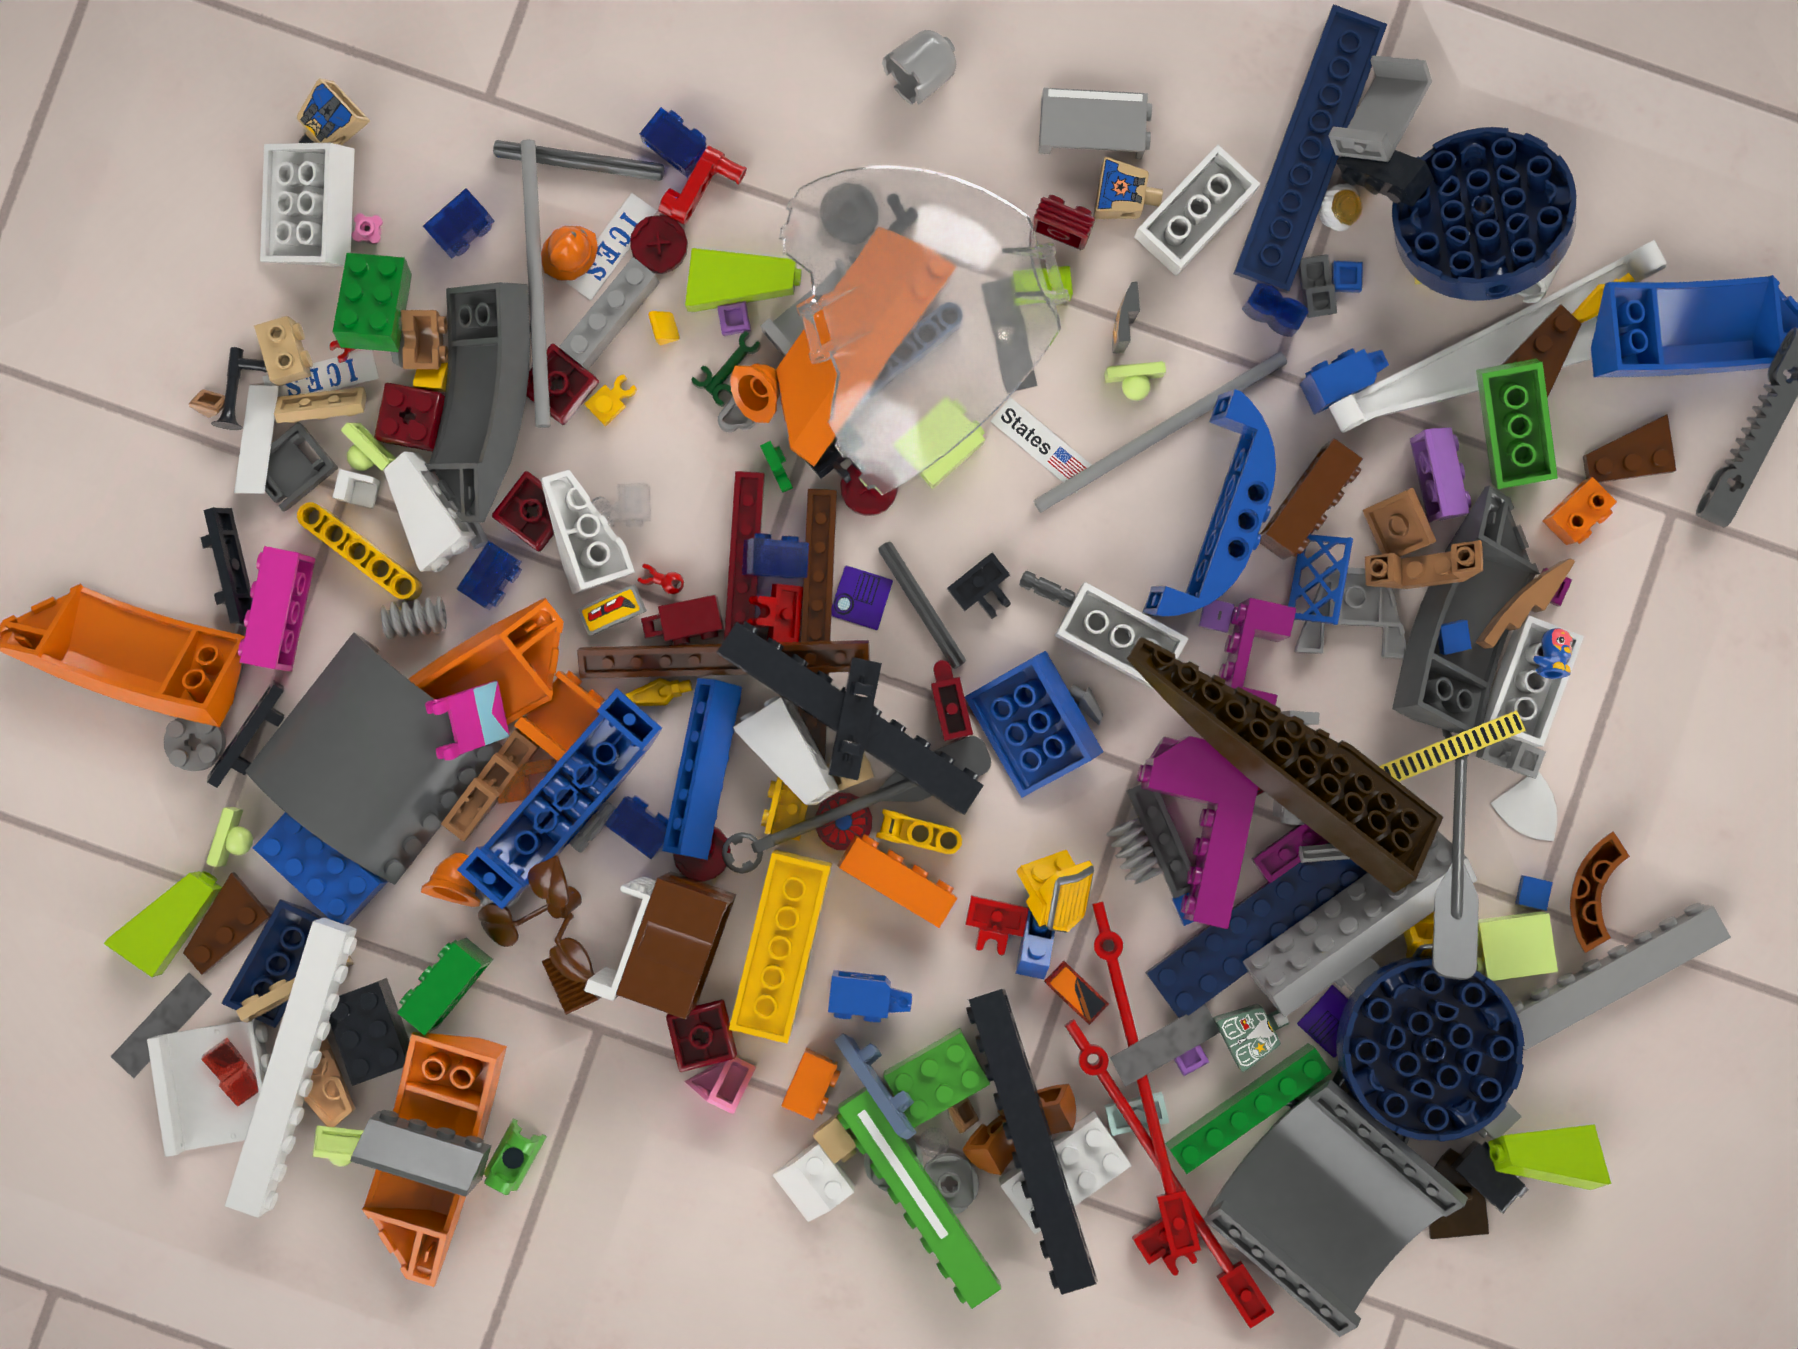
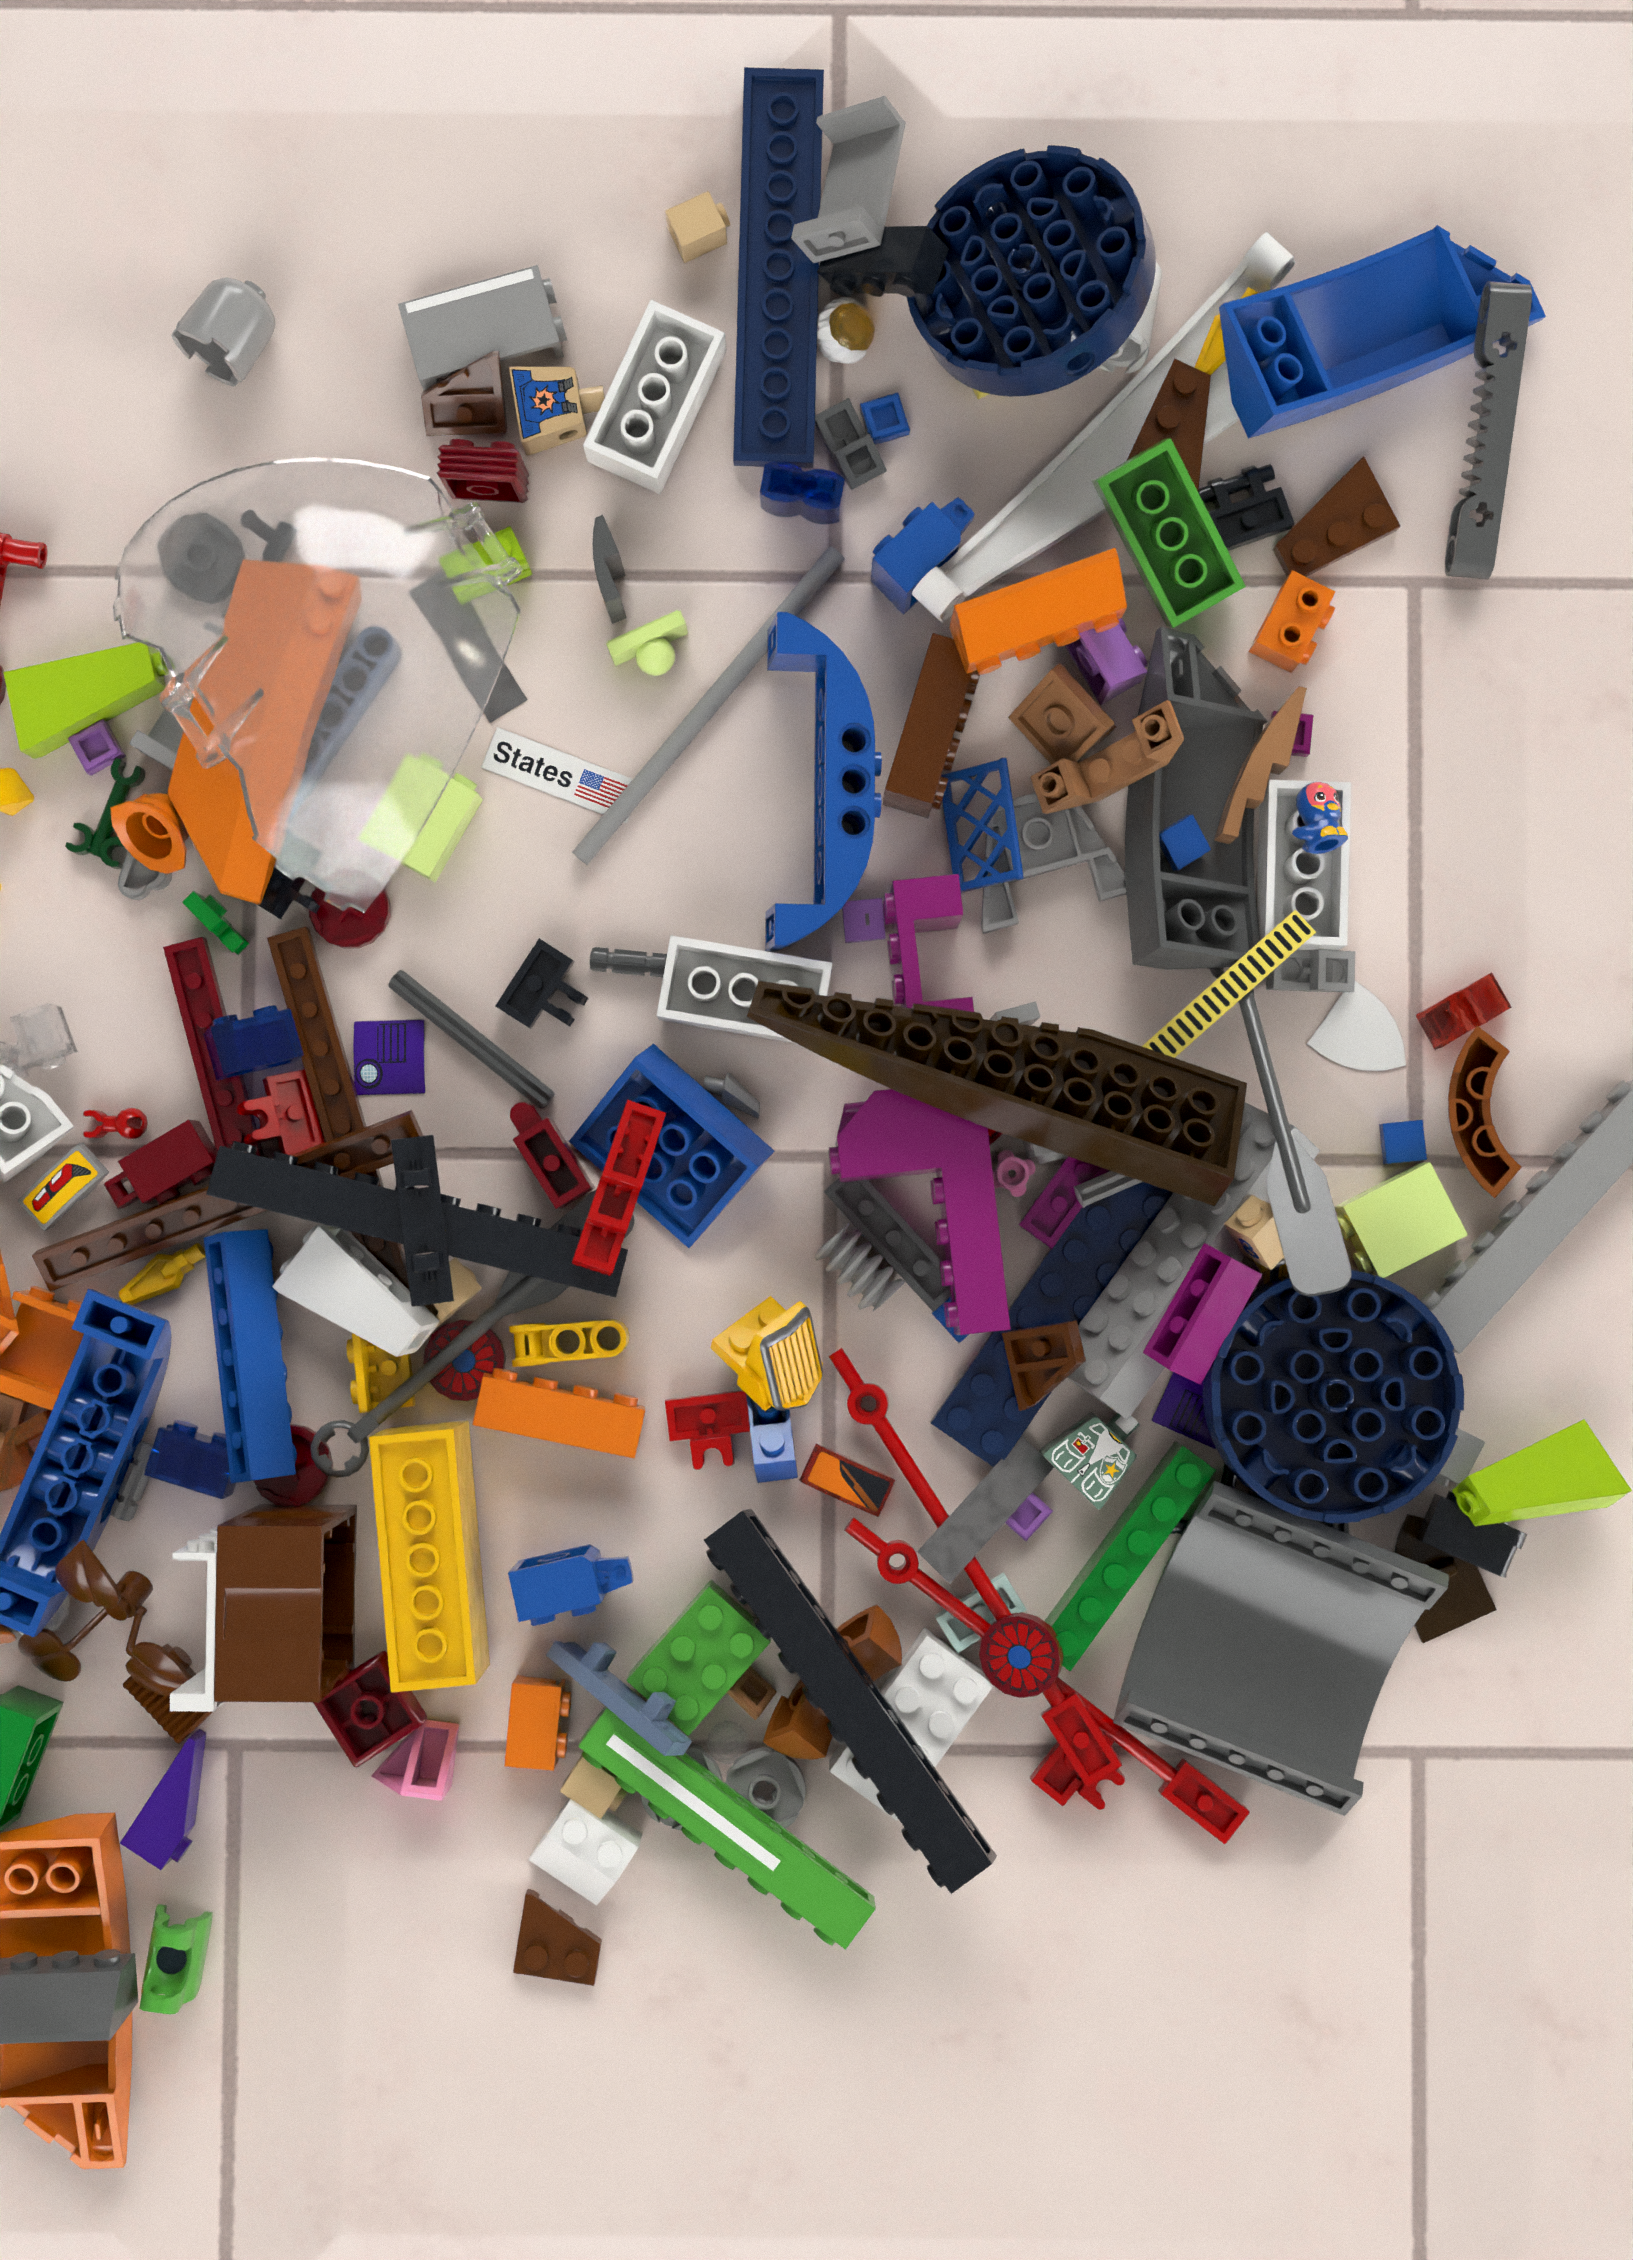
camera: 20 degrees left, 0 degrees up
none -> dark purple slope [120,1729,206,1870]
none -> reddish brown wing [421,351,508,436]
none -> reddish brown wing [513,1889,602,1986]
none -> red slope [572,1099,666,1276]
none -> tan brick [665,191,730,263]
none -> orange slope [949,548,1127,675]
none -> tile [979,1612,1064,1698]
none -> bright pink plate [993,1150,1035,1197]
none -> reddish brown wing [1002,1320,1086,1411]
none -> magenta brick [1143,1243,1262,1385]
none -> black plate [1198,464,1295,551]
none -> tan brick [1224,1195,1284,1270]
none -> clear red slope [1415,972,1512,1050]

